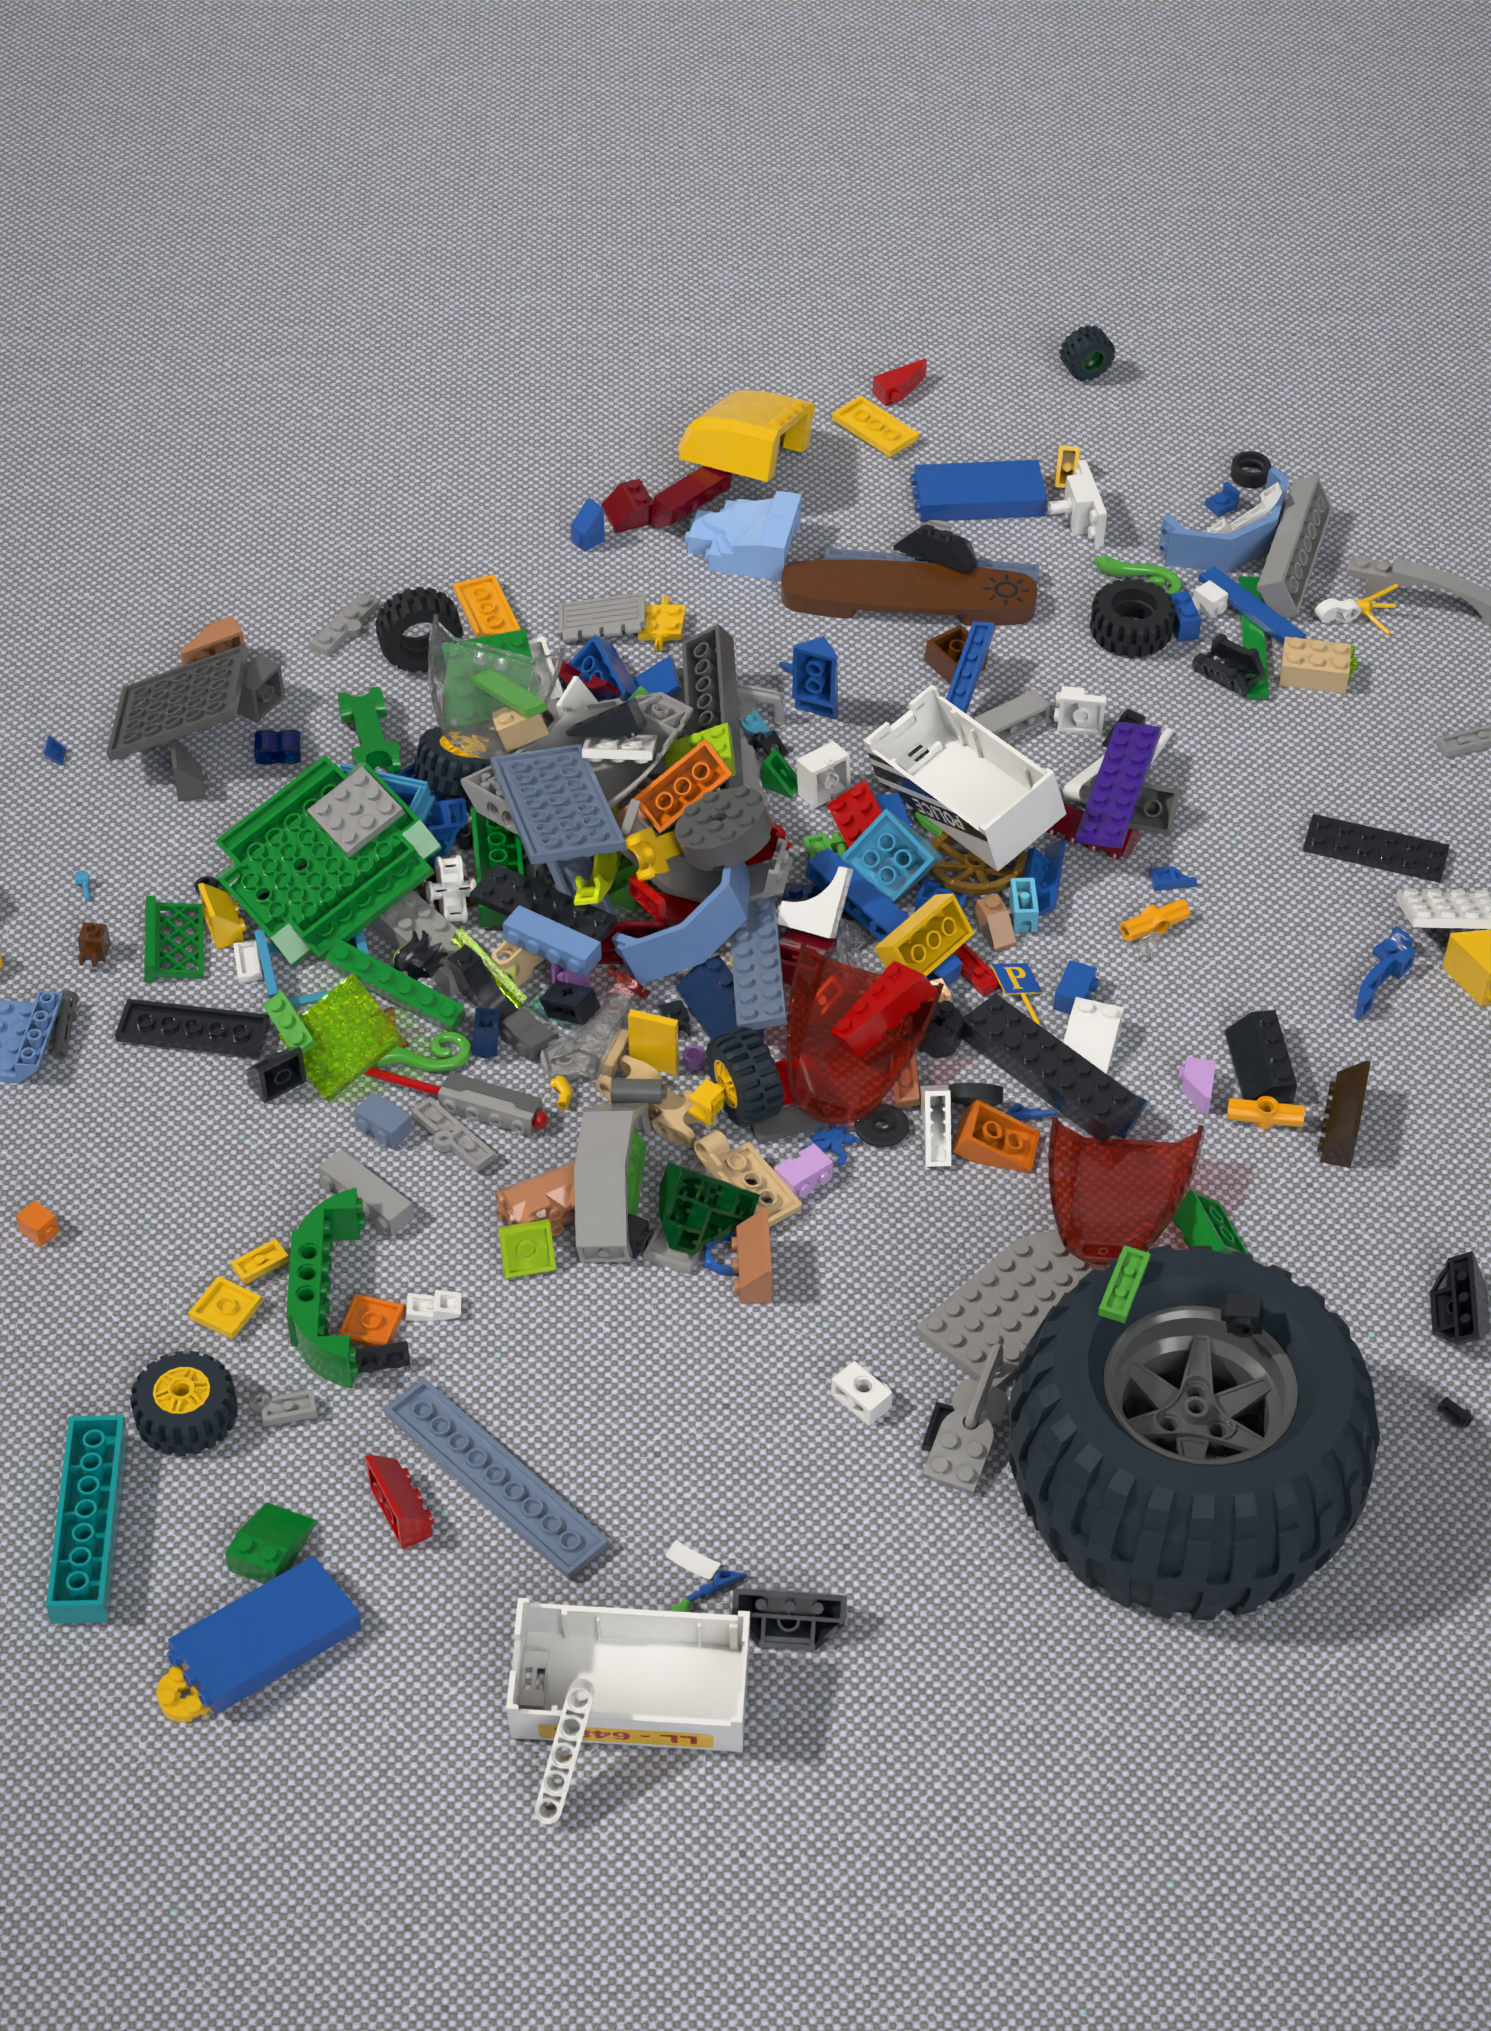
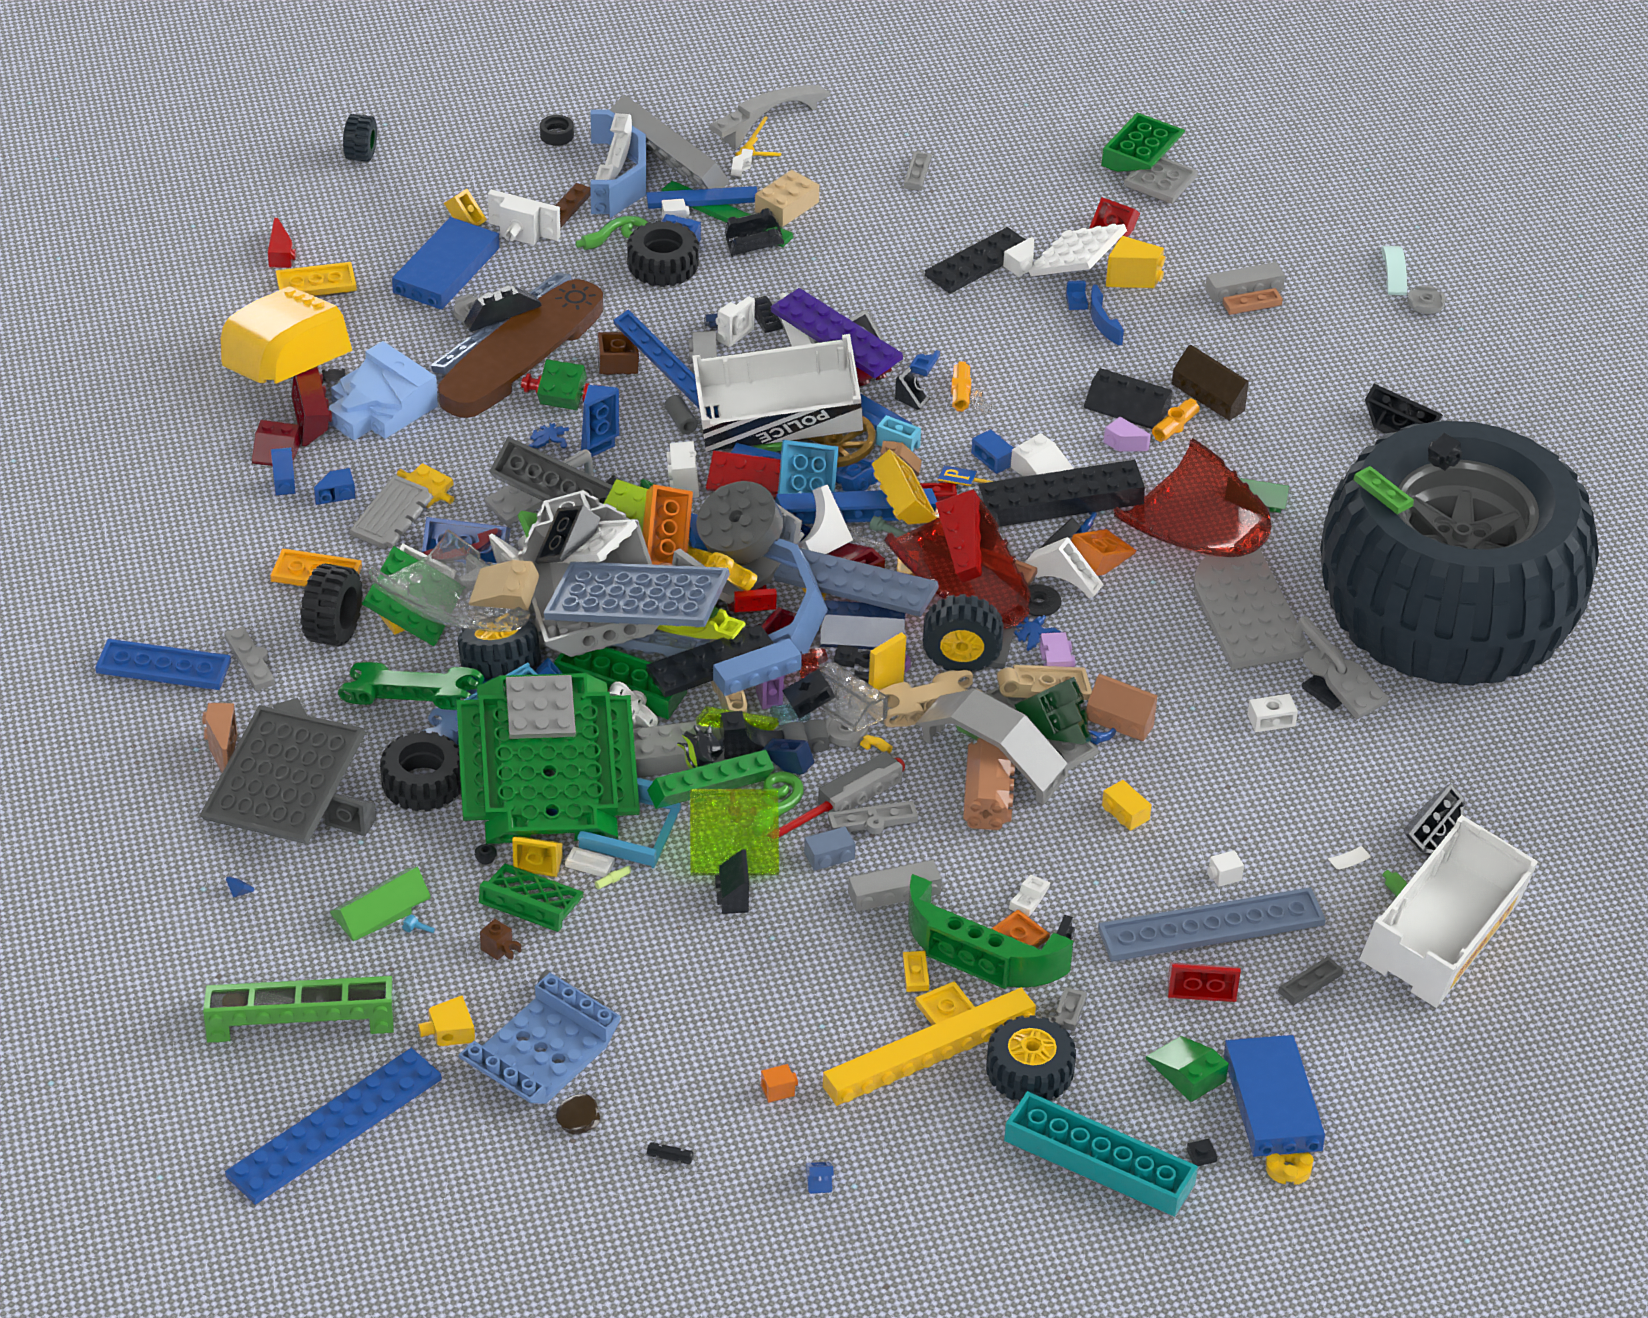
camera: 60 degrees left, 5 degrees down
black plate [115,999,271,1058] -> none
clear blue brick [254,729,302,765] -> none
bright green plate [263,991,318,1055] -> none
bright green tile [470,669,547,718] -> none
lime tile [498,1219,556,1279] -> none
white beam [535,1678,595,1824] -> none
dark grey brick [611,1078,667,1104] -> none
blue tile [633,656,682,697] -> none
blue hand [685,1570,748,1602] -> none
yellow window [688,1079,725,1126] -> none
blue bracket [1205,481,1240,517] -> none
none -> blue plate [95,639,231,690]
none -> blue slope [314,468,356,505]
none -> black piece [322,368,346,381]
none -> bright green slope [330,866,431,942]
none -> black tyre [380,731,461,812]
none -> green brick [521,359,601,410]
none -> reddish brown plate [555,183,591,228]
none -> yellowish green piece [595,865,631,890]
none -> yellow brick [823,987,1036,1106]
none -> black slope [895,367,931,410]
none -> white slope [1003,237,1034,277]
none -> yellow brick [1102,780,1152,831]
none -> black plate [1186,1139,1218,1166]
none -> white brick [1207,850,1244,887]
none -> dark grey tile [1278,956,1344,1006]

